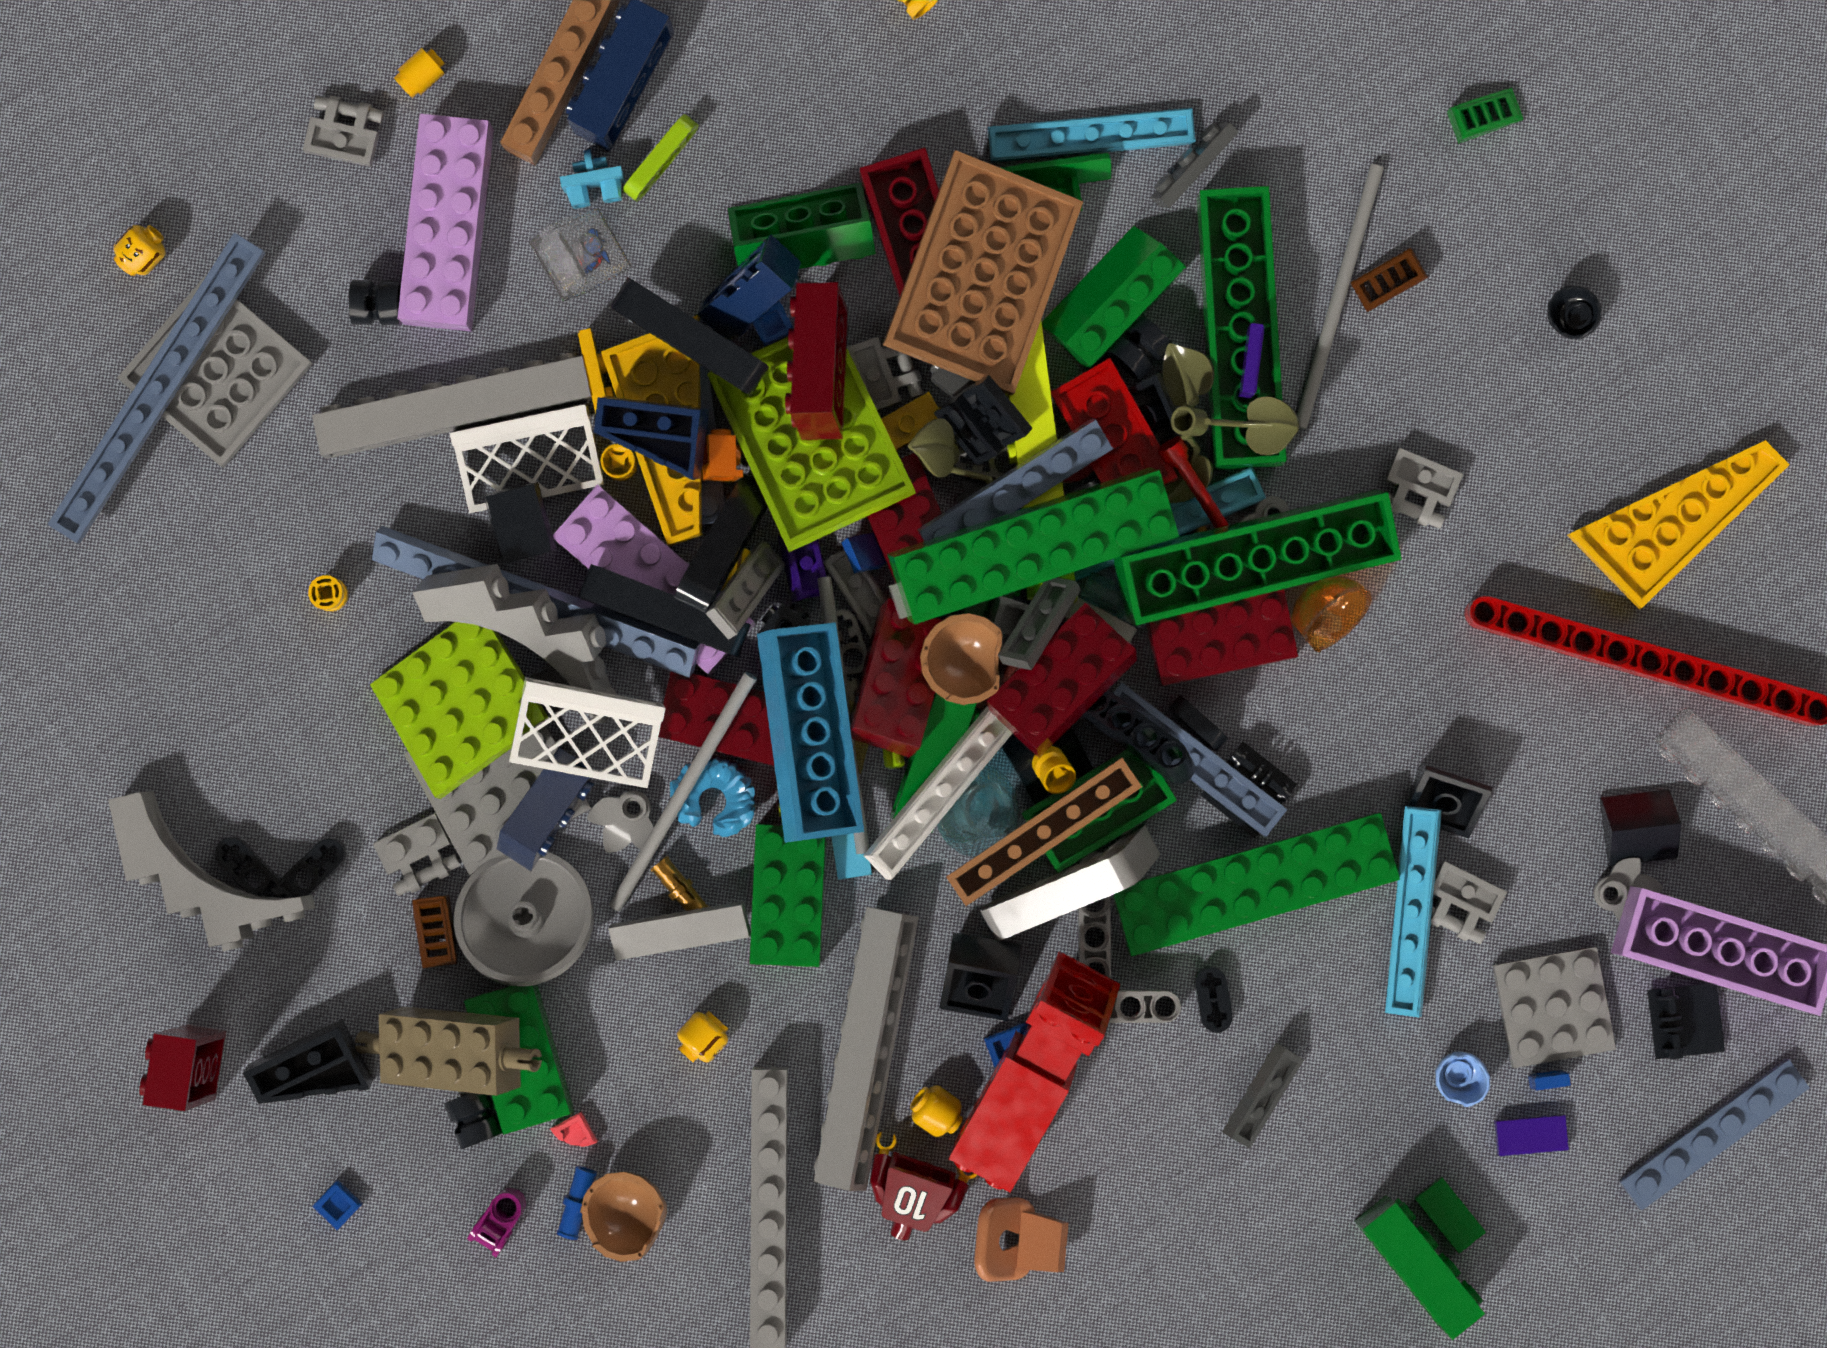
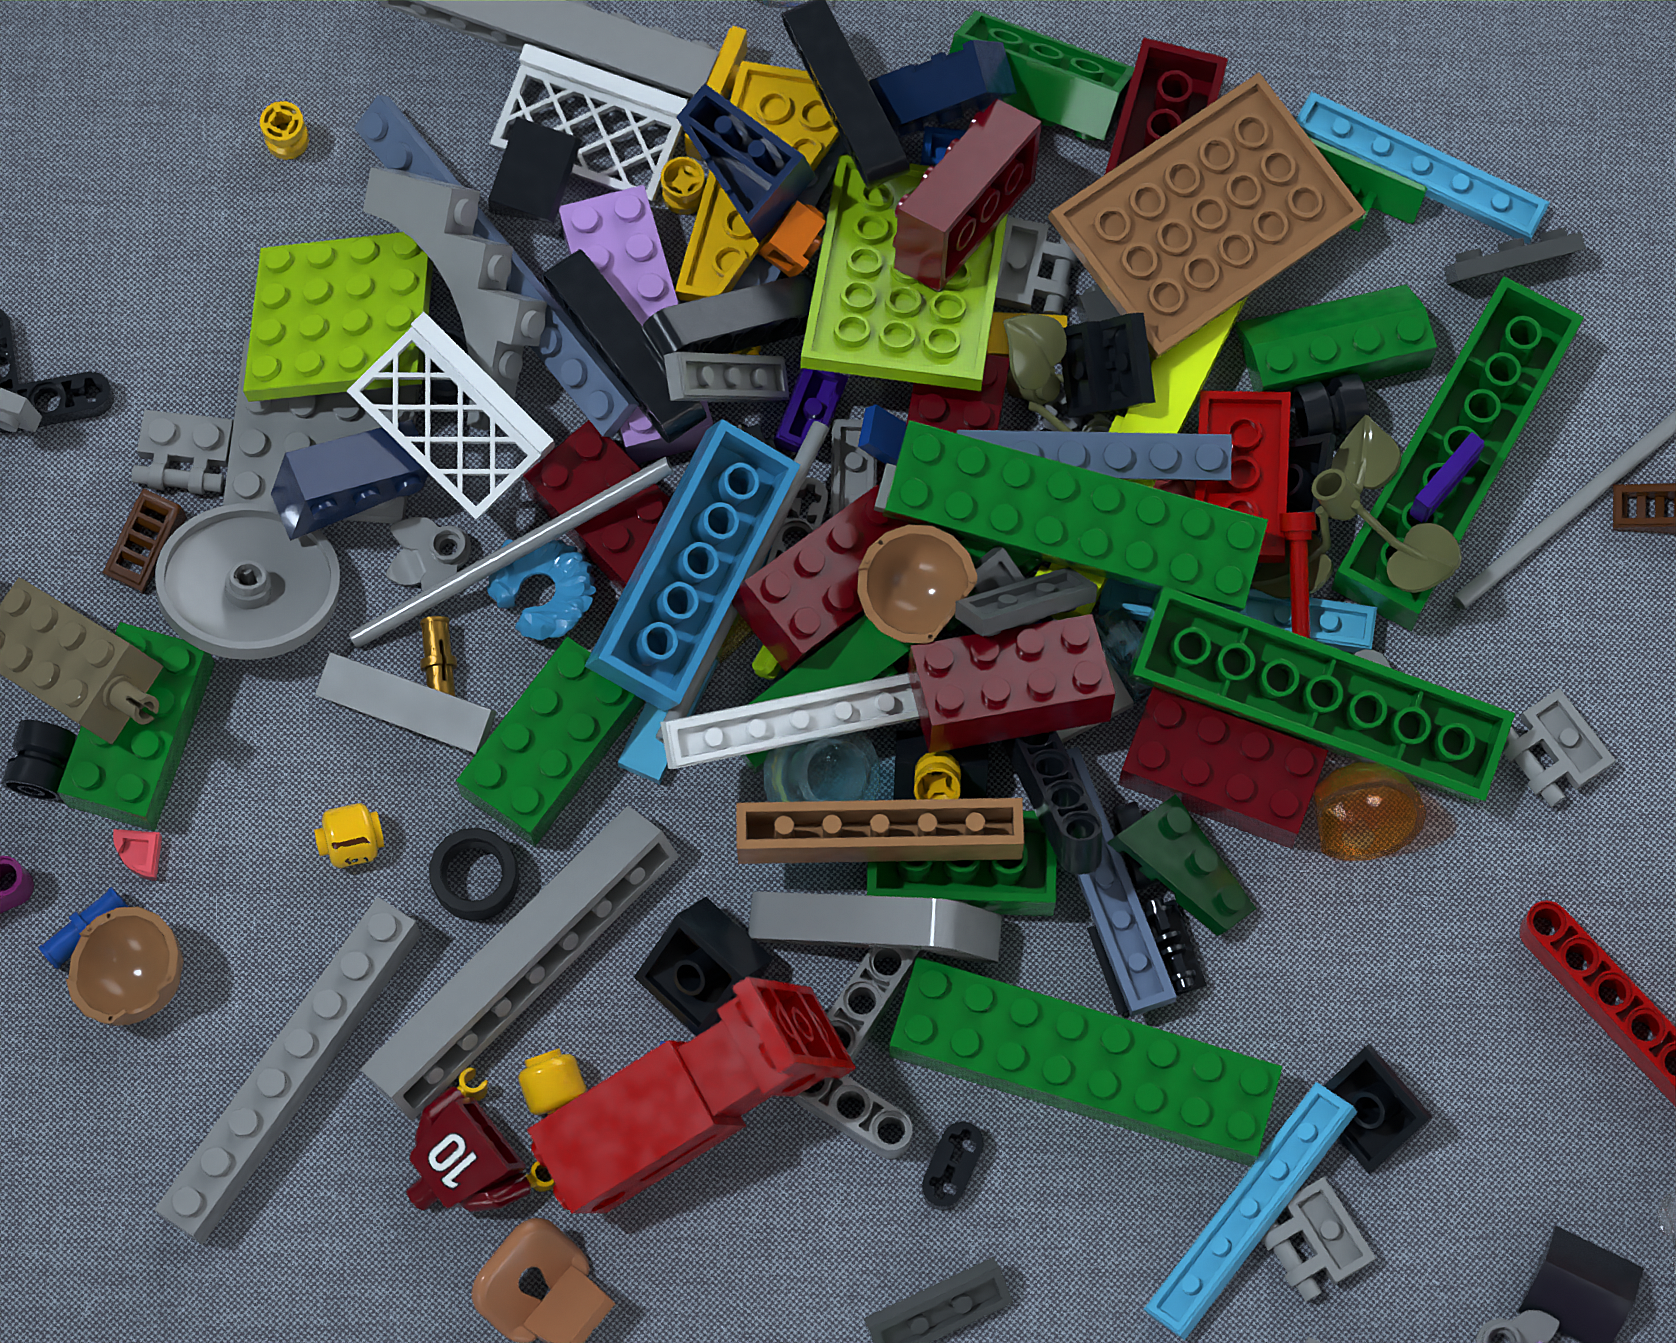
camera: 30 degrees right, 15 degrees down
none -> black tyre [429,828,520,921]
none -> dark green wing [1107,794,1257,937]

